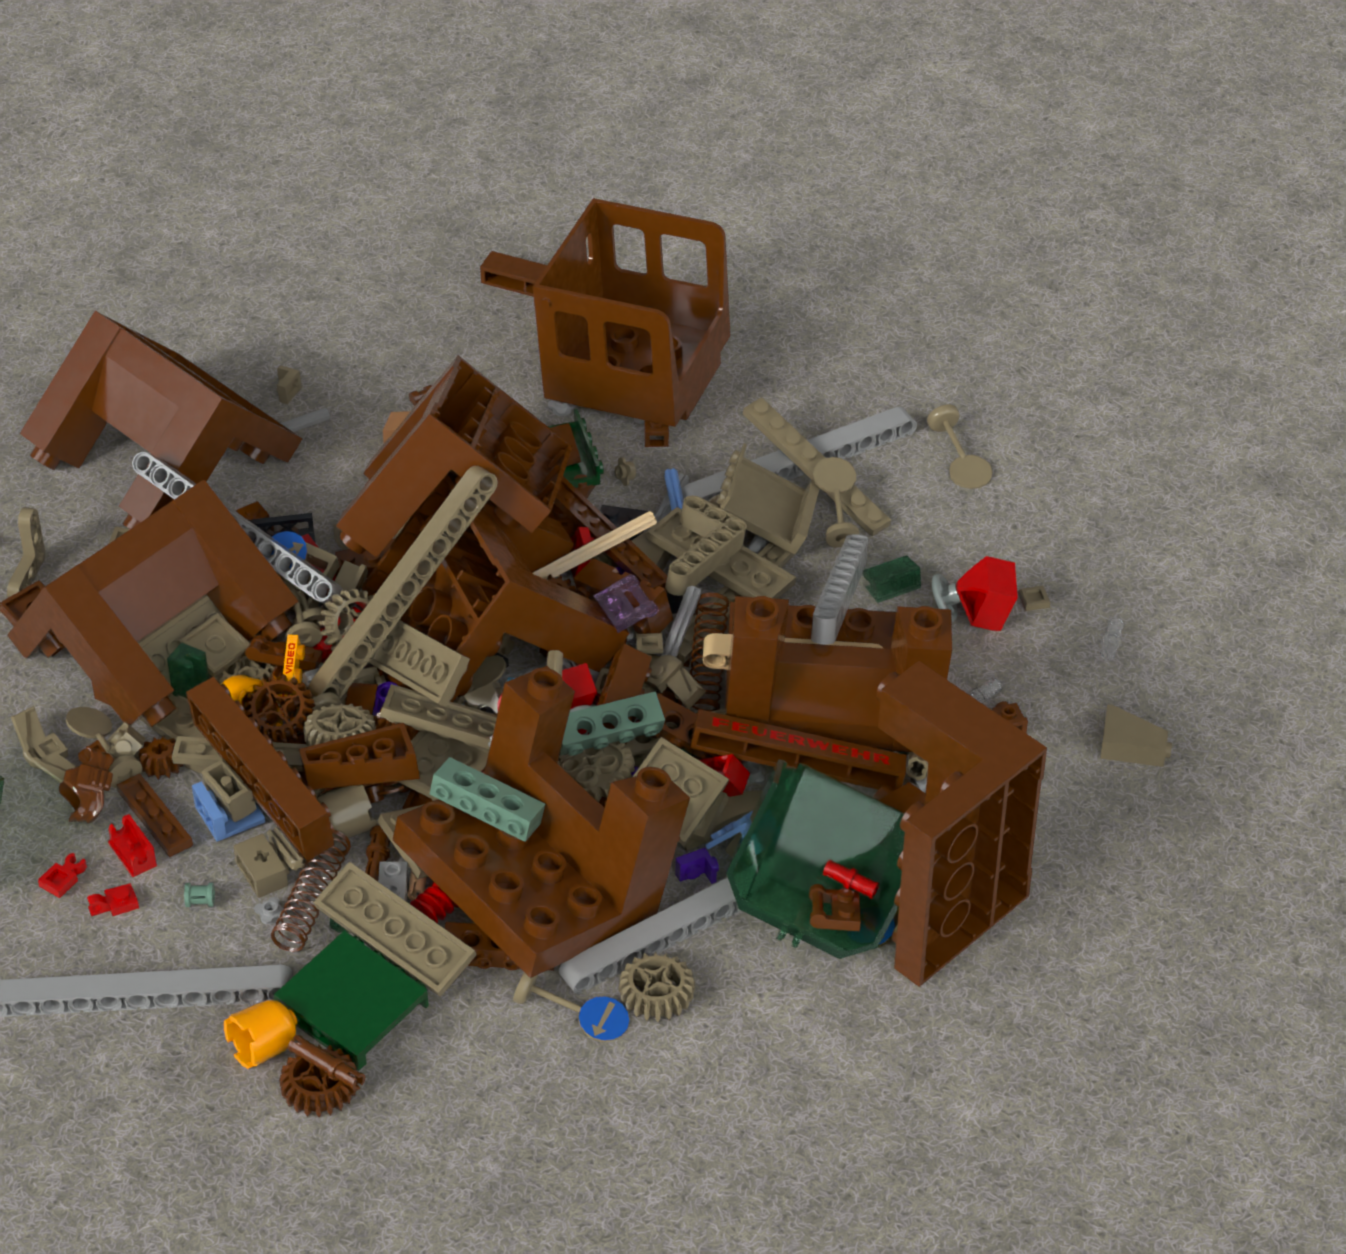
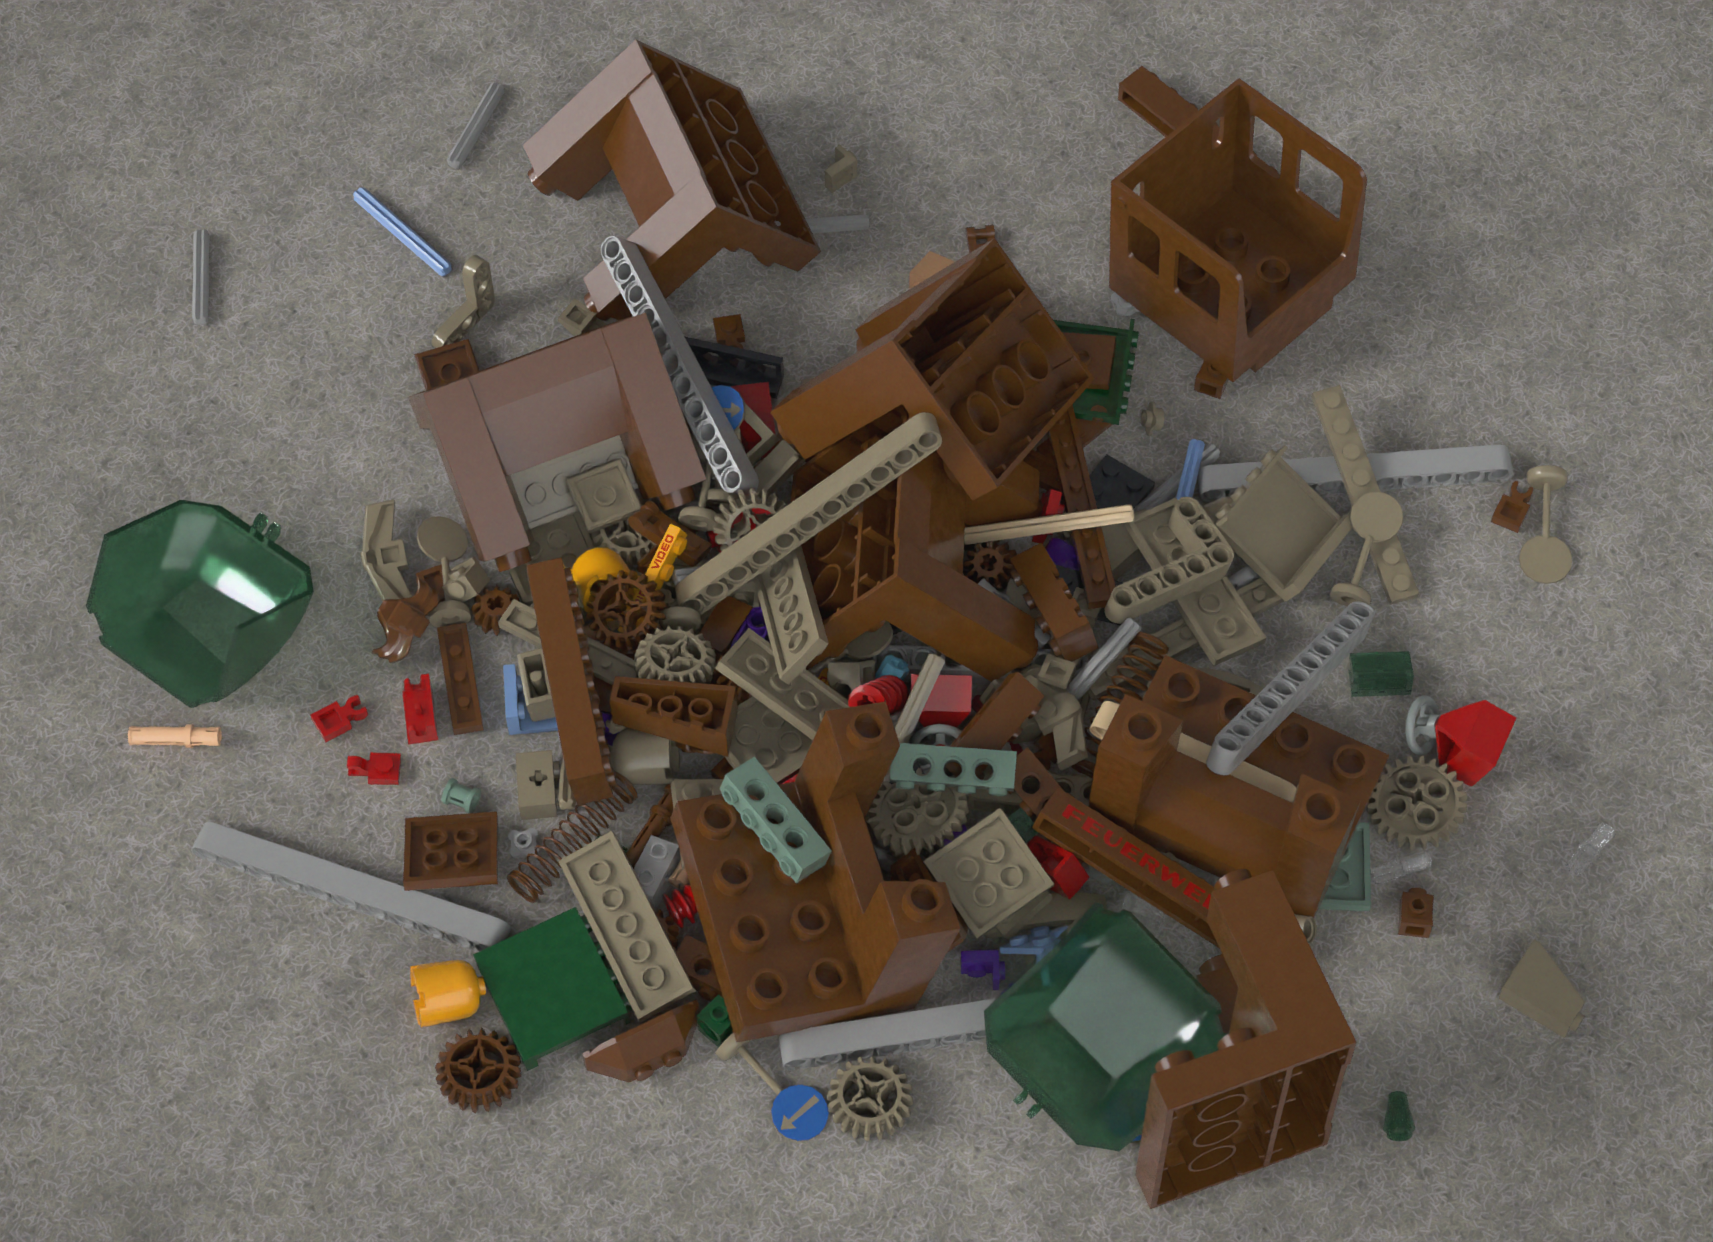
camera: 25 degrees right, 15 degrees up
clear green hinge [167,643,210,699] -> none
reddish brown pin [288,1035,366,1091] -> none
clear purple plate [594,575,658,633] -> none
reddish brown plate [809,884,861,931] -> none
red pin [823,859,880,899] -> none
dark tan tile [1019,586,1050,611] -> none
none -> reddish brown plate [403,811,498,891]
none -> reddish brown wedge [582,999,700,1082]
none -> dark green brick [697,994,734,1048]
none -> dark tan gear [1367,755,1467,851]
none -> clear green cone [1383,1091,1415,1142]
none -> reddish brown plate [1491,481,1533,533]

